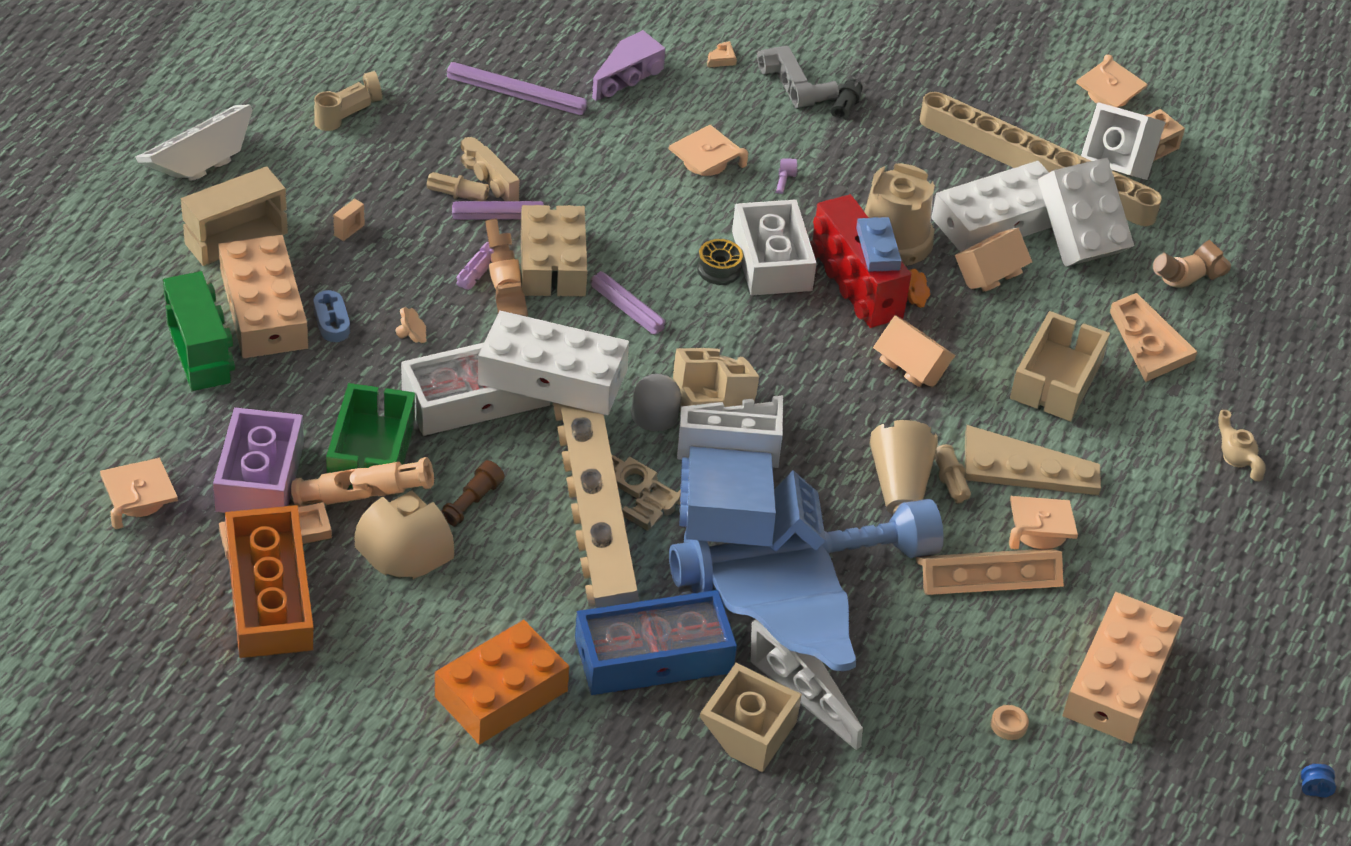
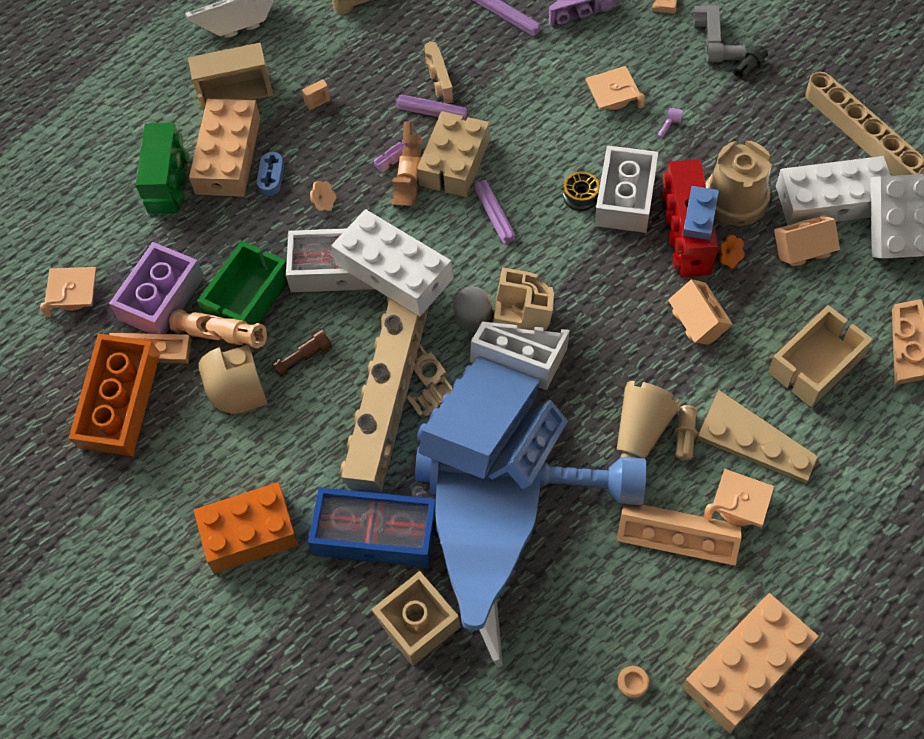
camera: 30 degrees right, 15 degrees up
tan axle [427,172,490,201] -> none

